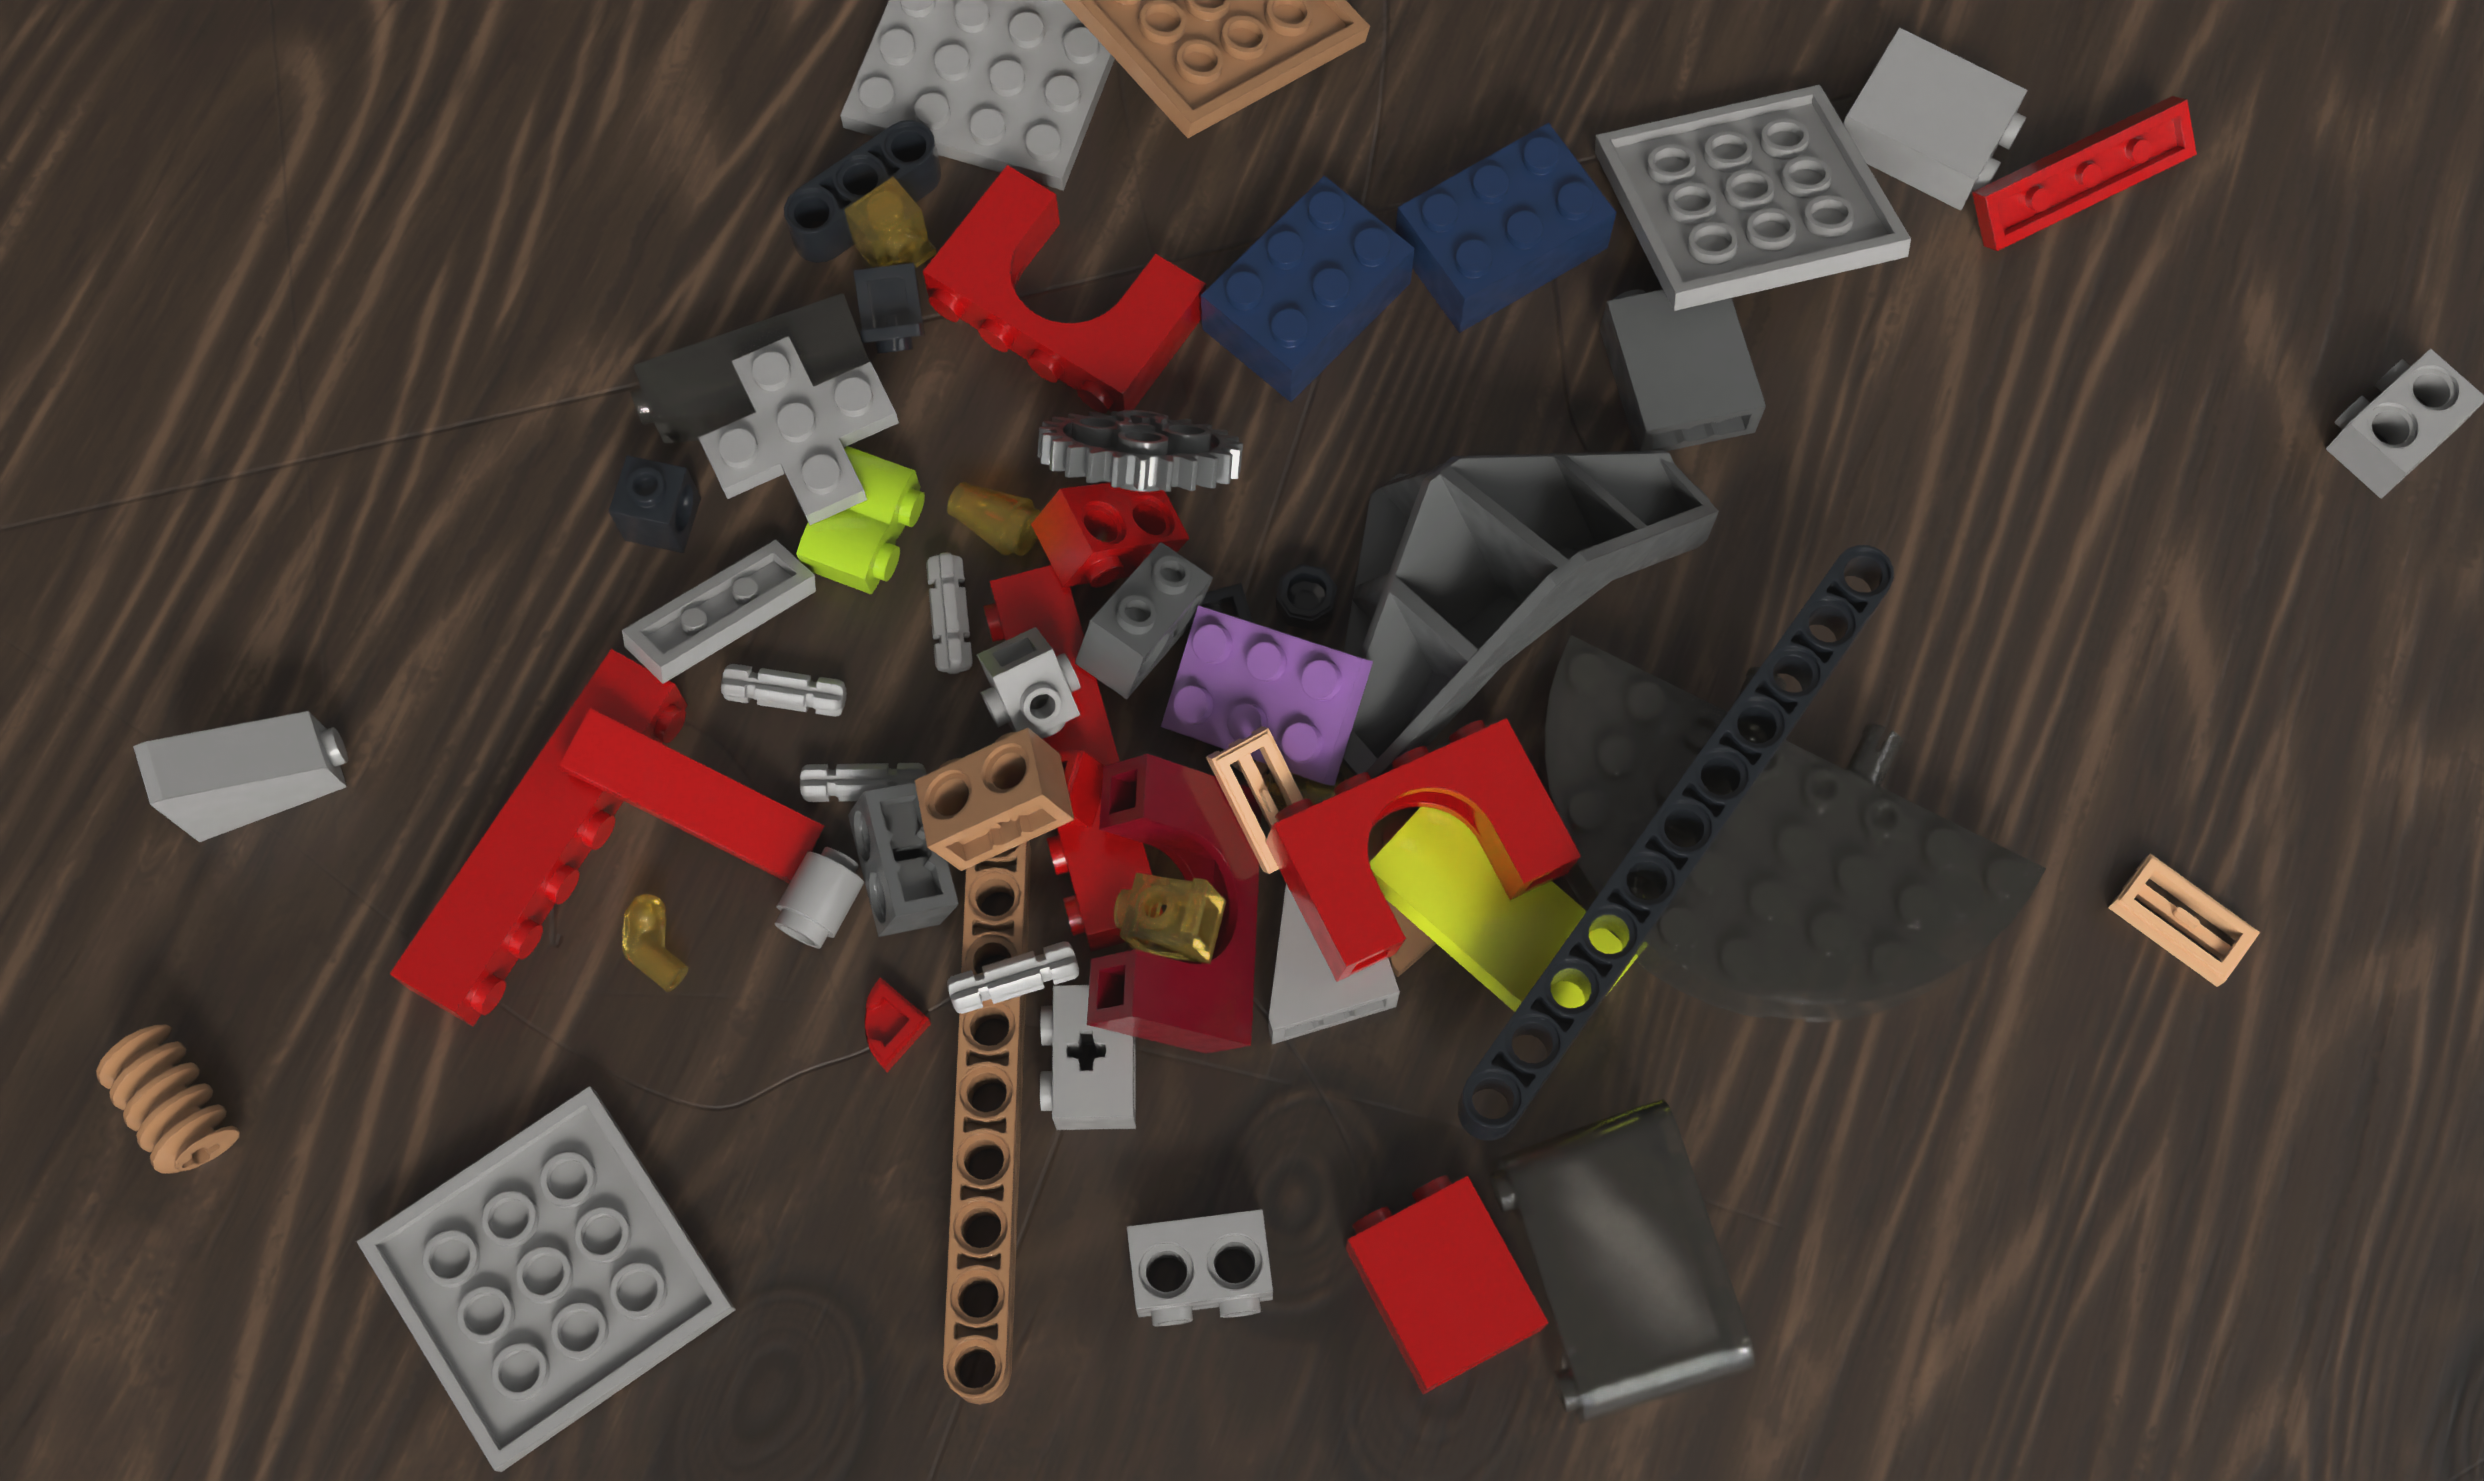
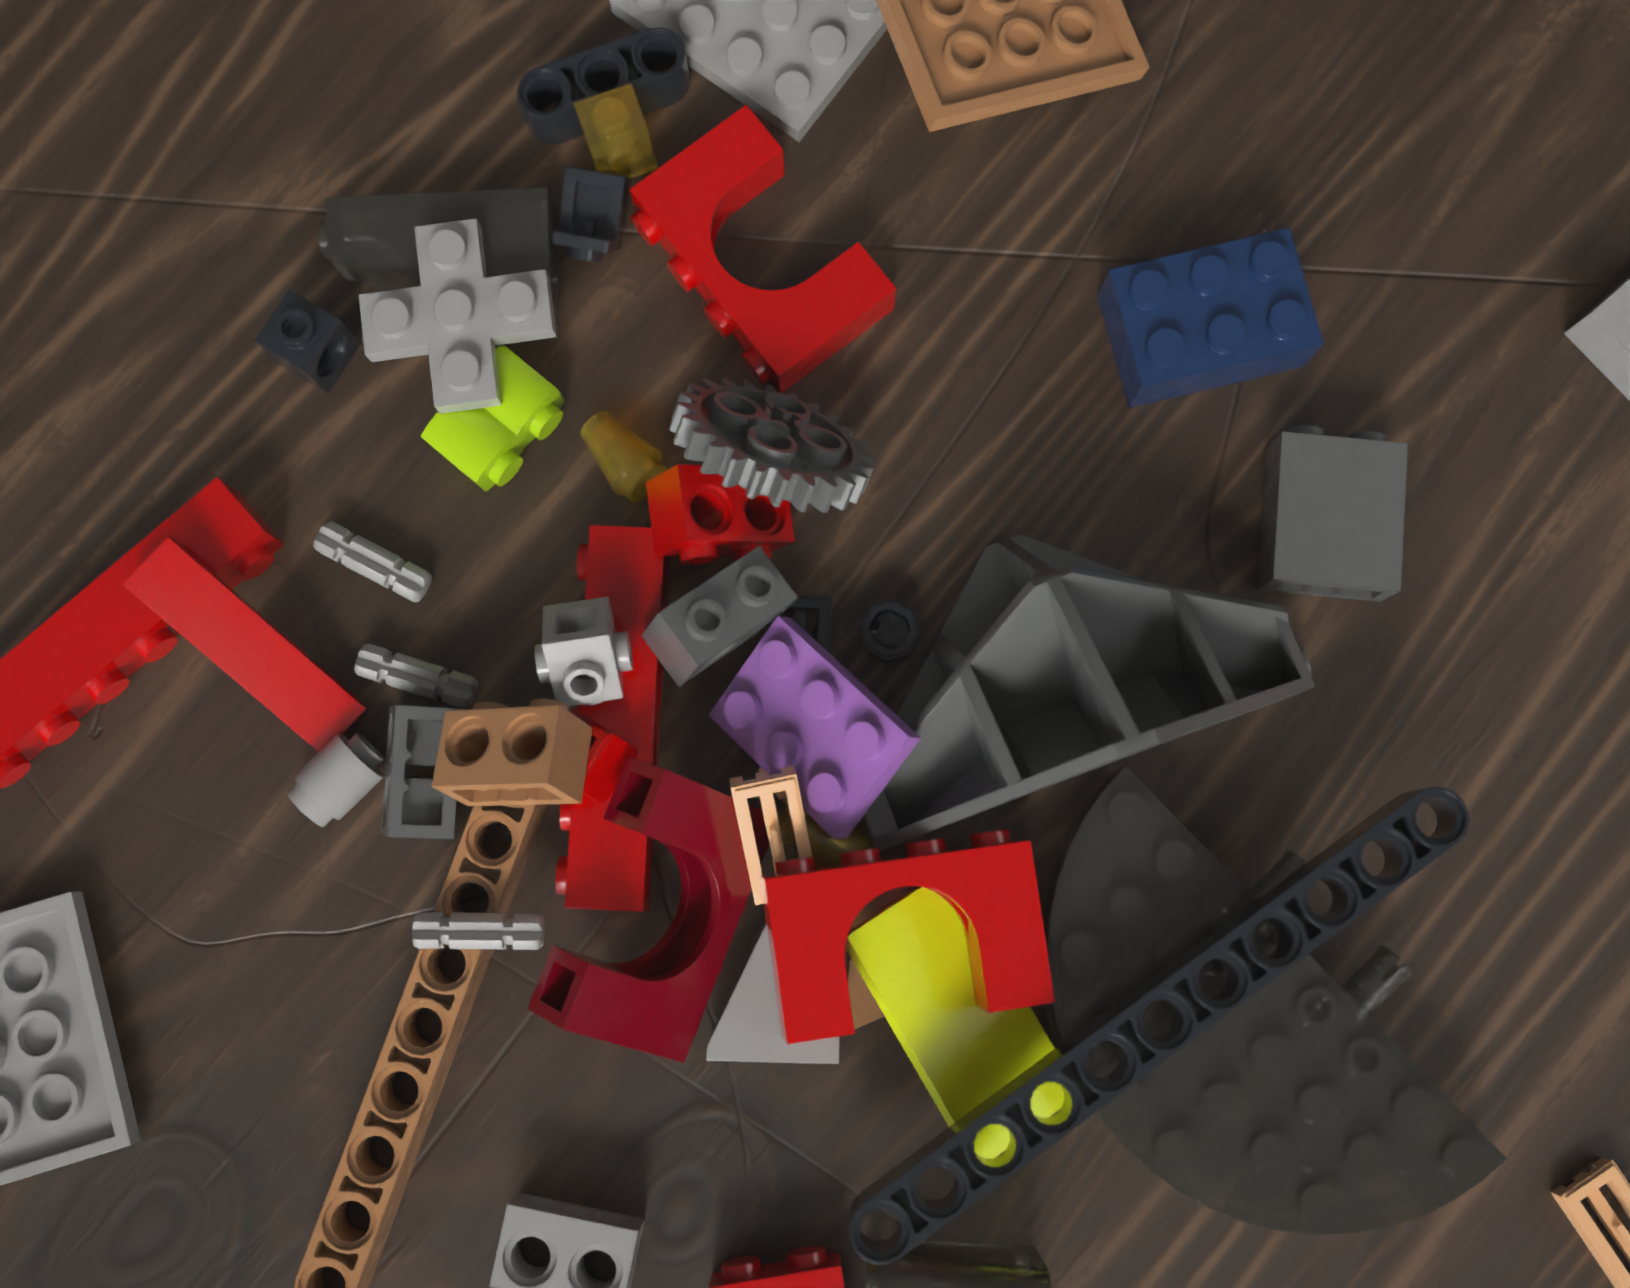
camera: 20 degrees right, 10 degrees up
light grey plate [622,540,816,684] -> none
clear yellow arm [622,894,688,992] -> none
red tile [865,977,931,1073] -> none
light grey axle [926,552,973,674] -> none
light grey brick [1040,985,1136,1130] -> none
clear yellow brick [1114,873,1226,964] -> none
dark blue brick [1201,176,1415,402] -> none
light grey plate [1595,85,1911,311] -> none

